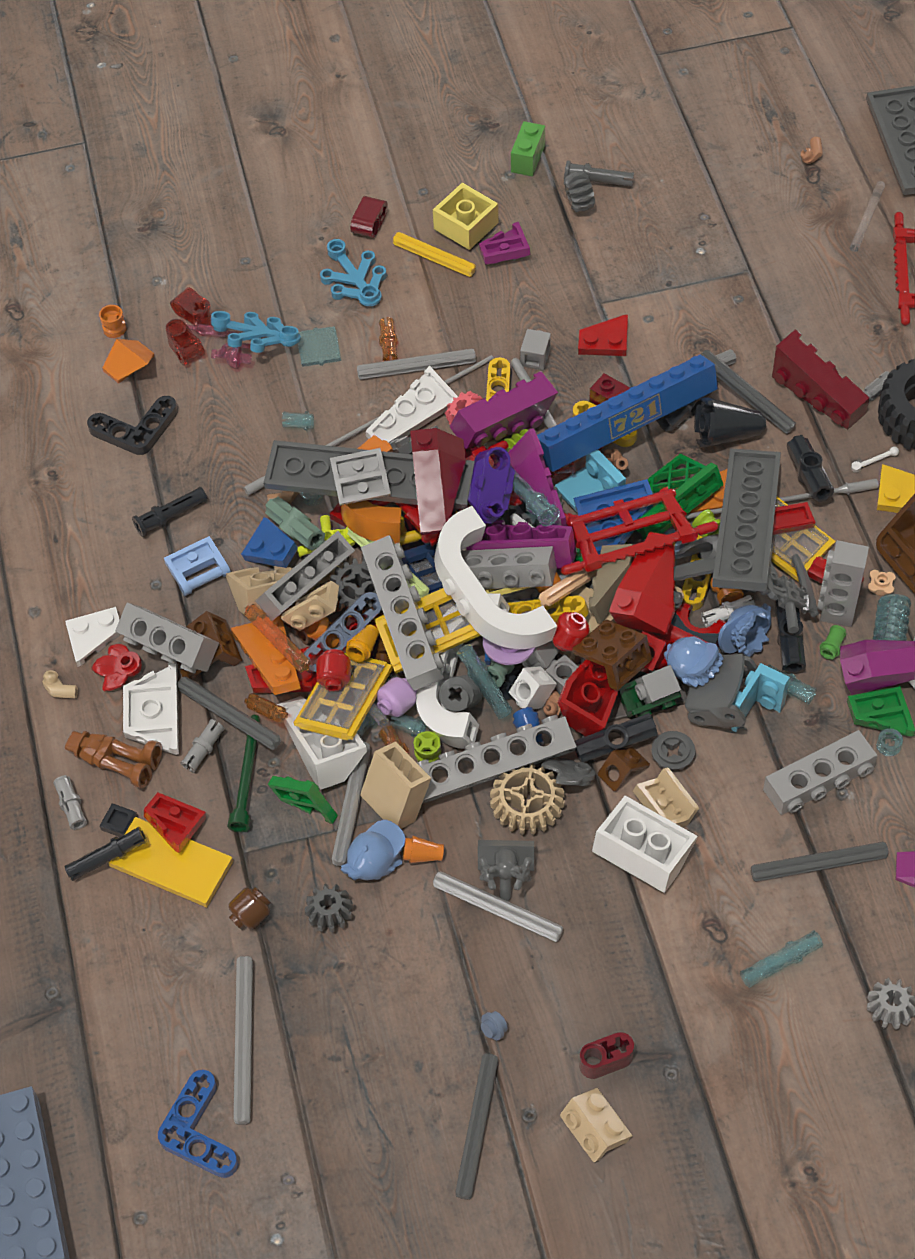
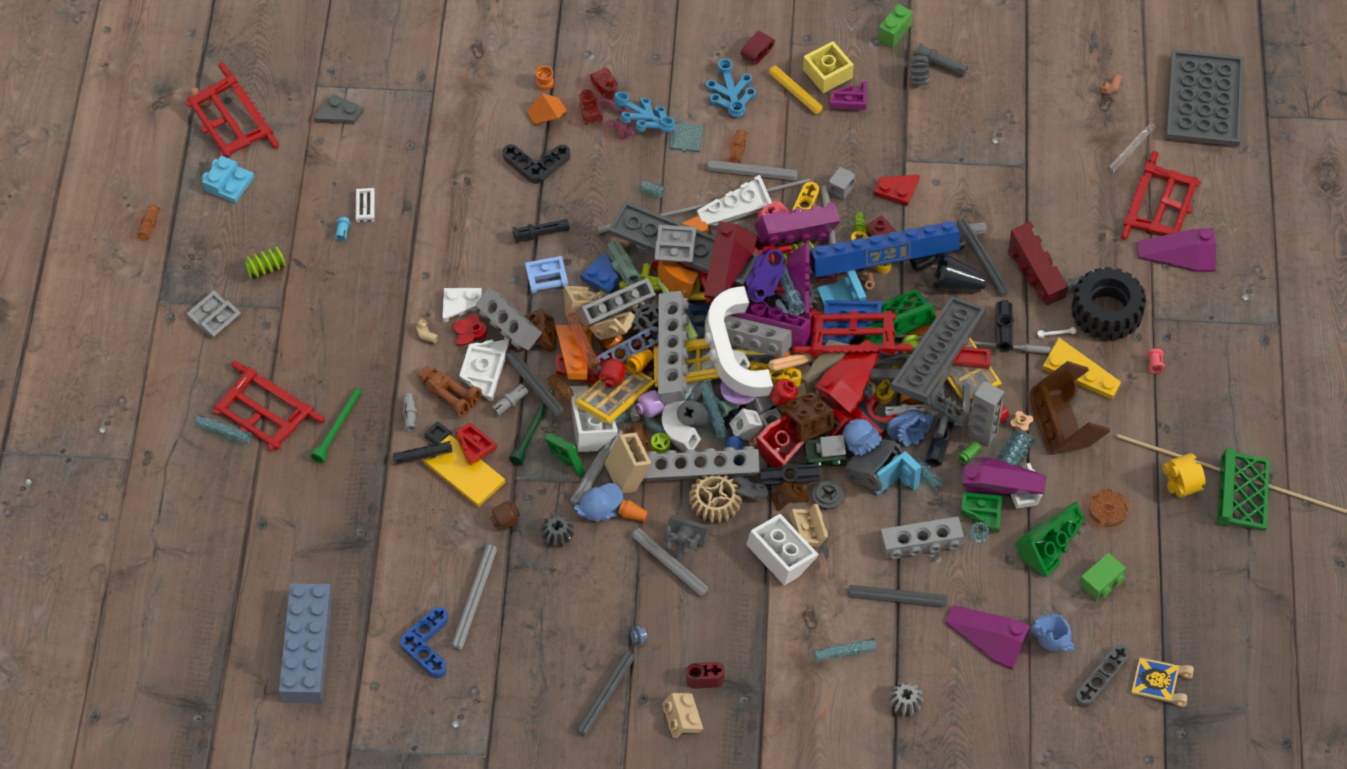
camera: 15 degrees right, 0 degrees up
none -> clear neon green pin [853,211,867,233]

